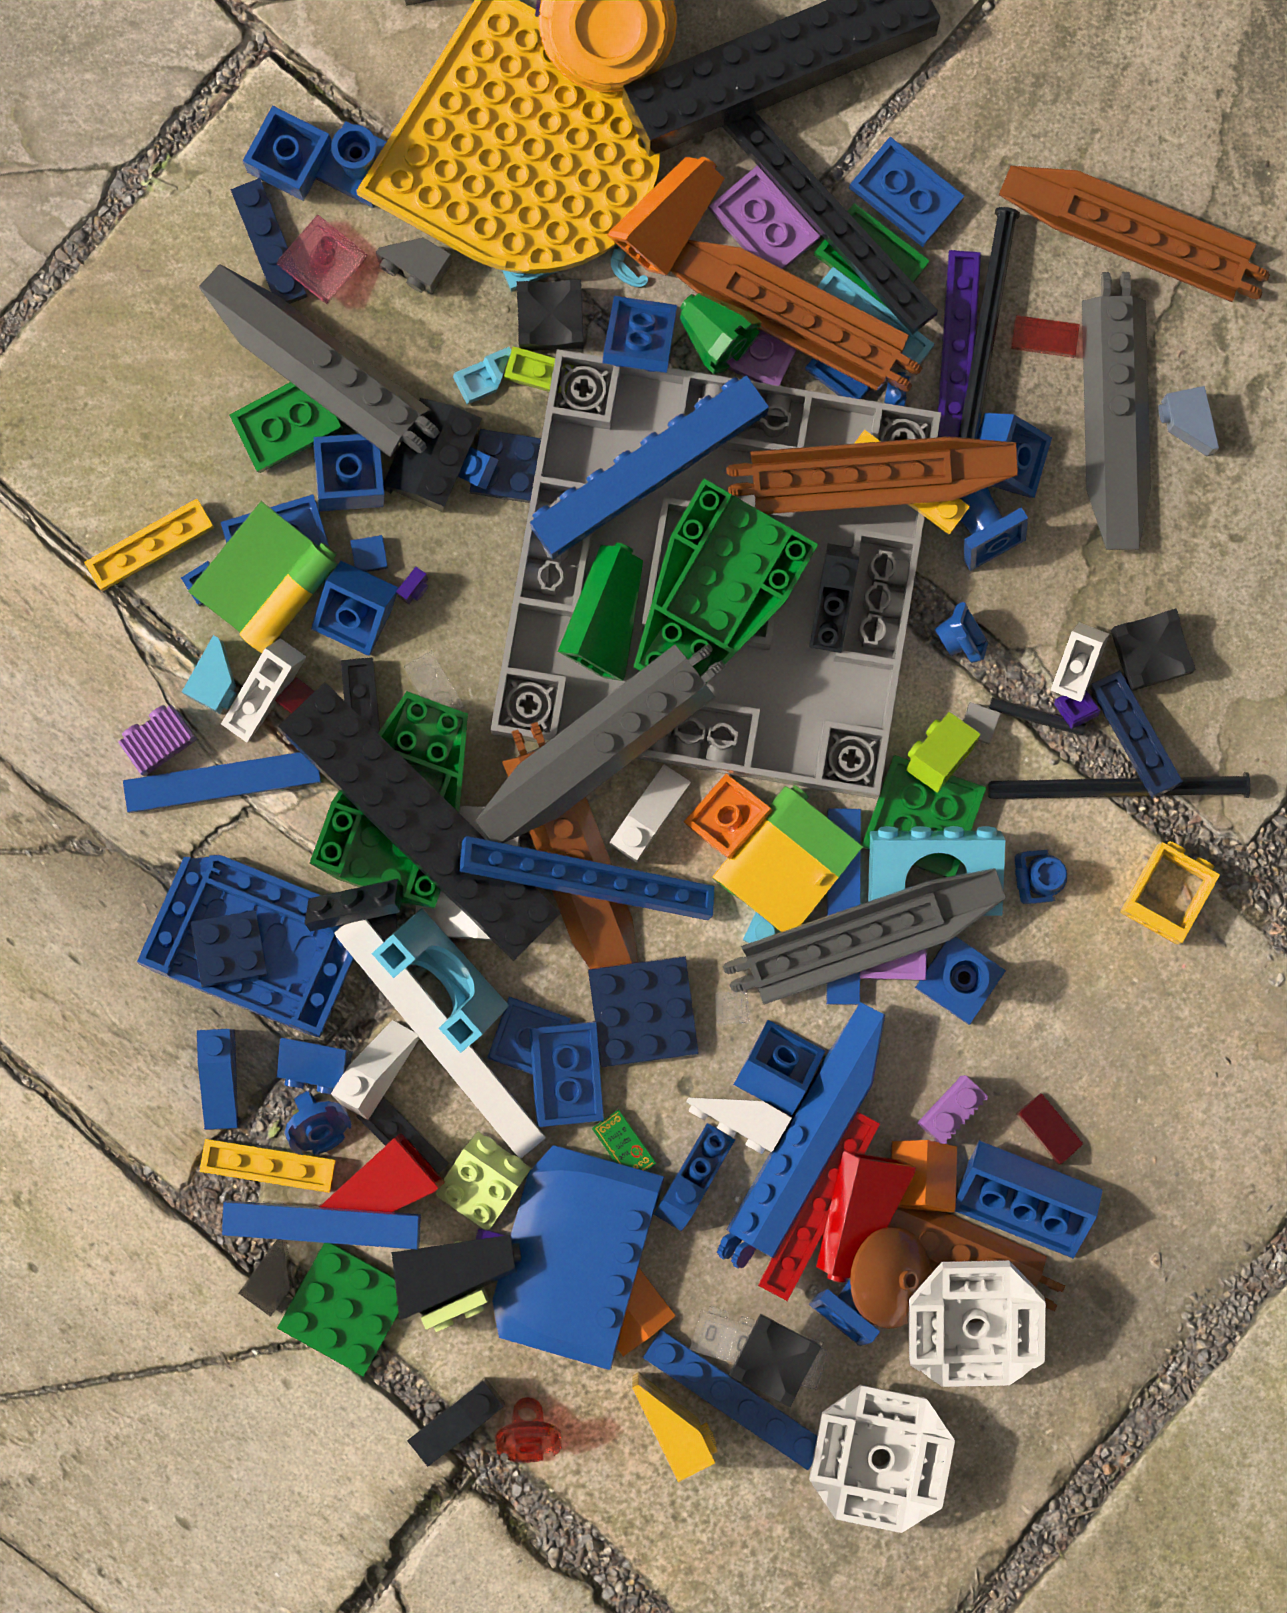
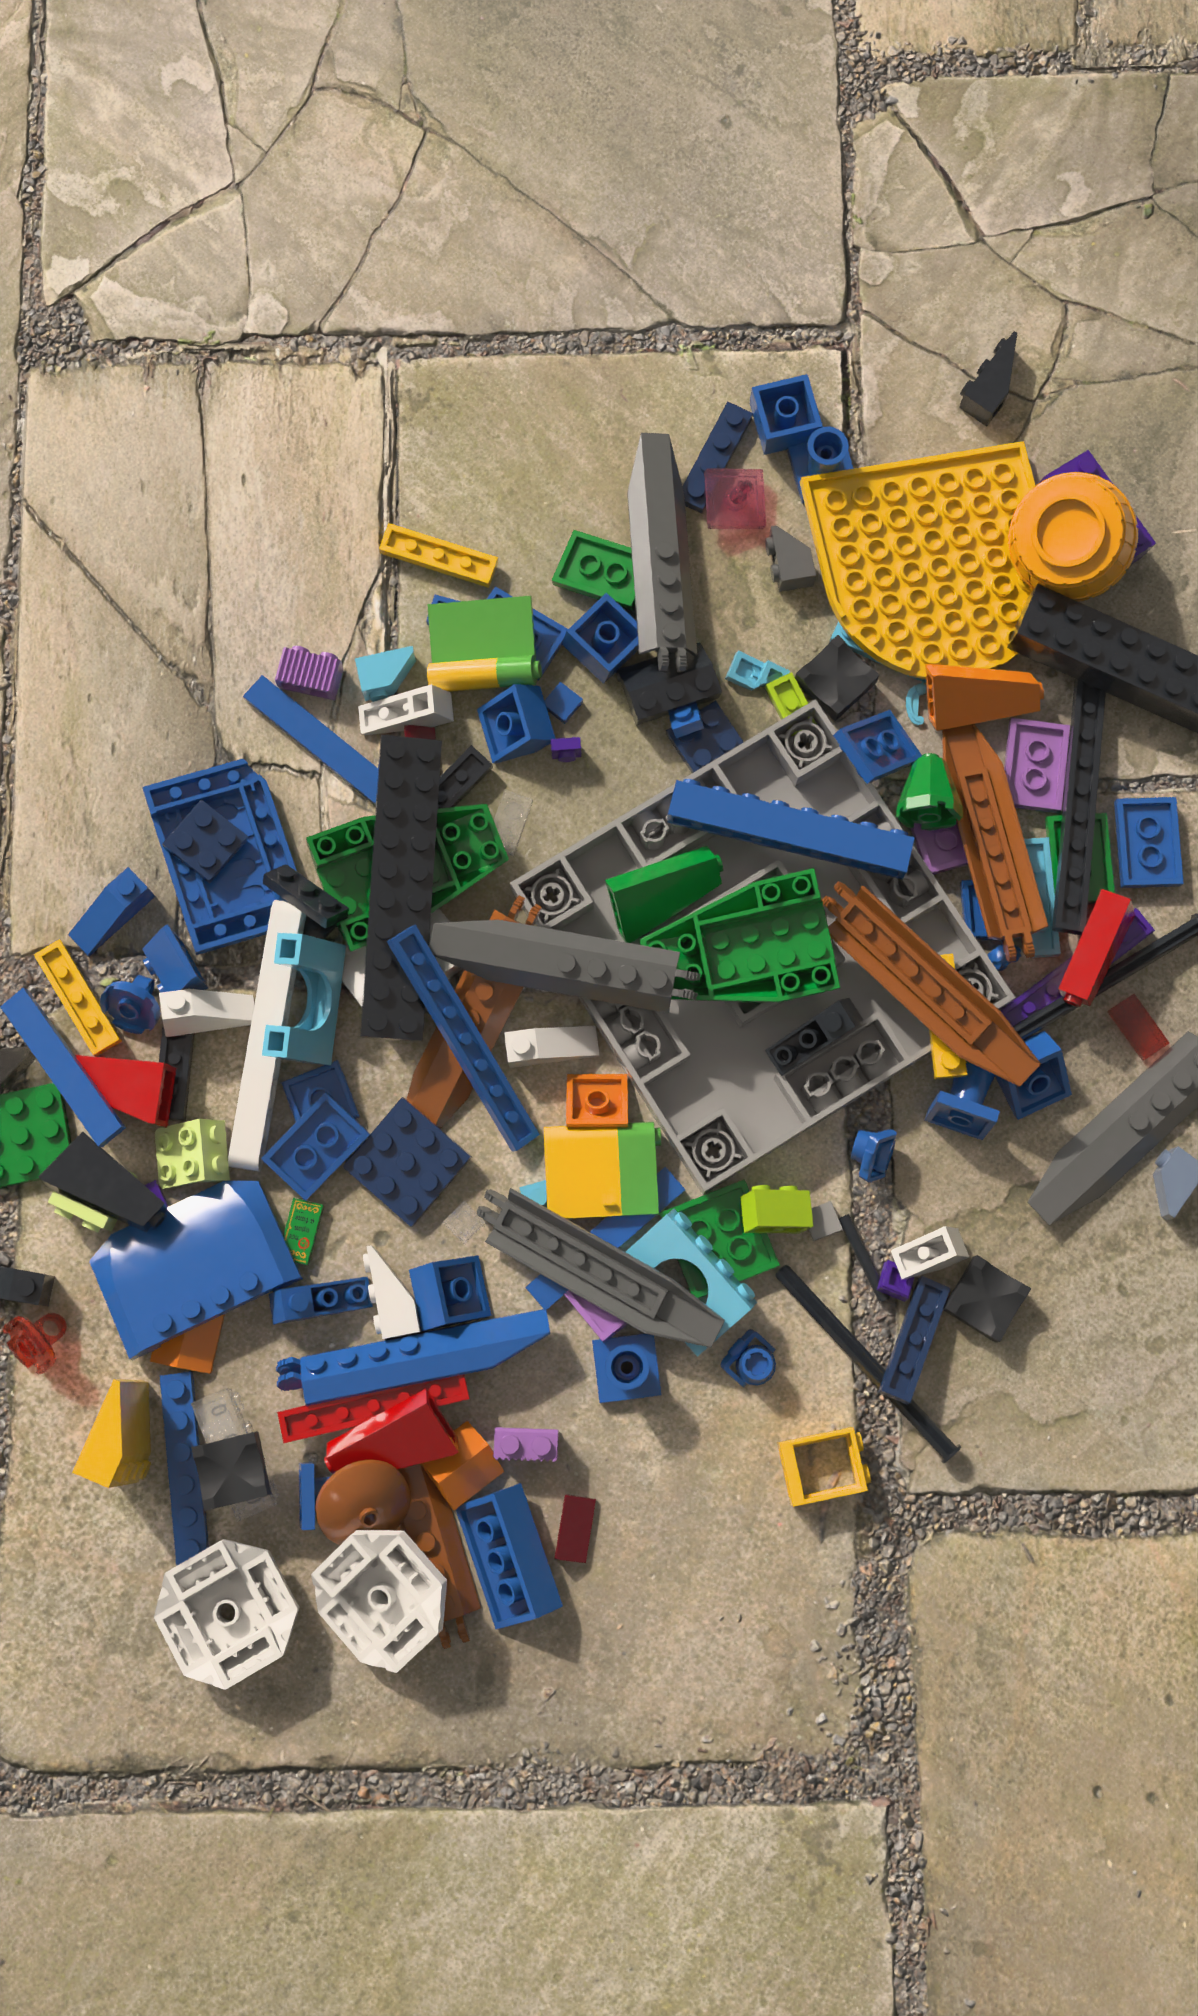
camera: 50 degrees right, 5 degrees down
none -> red slope [1058,889,1135,1007]

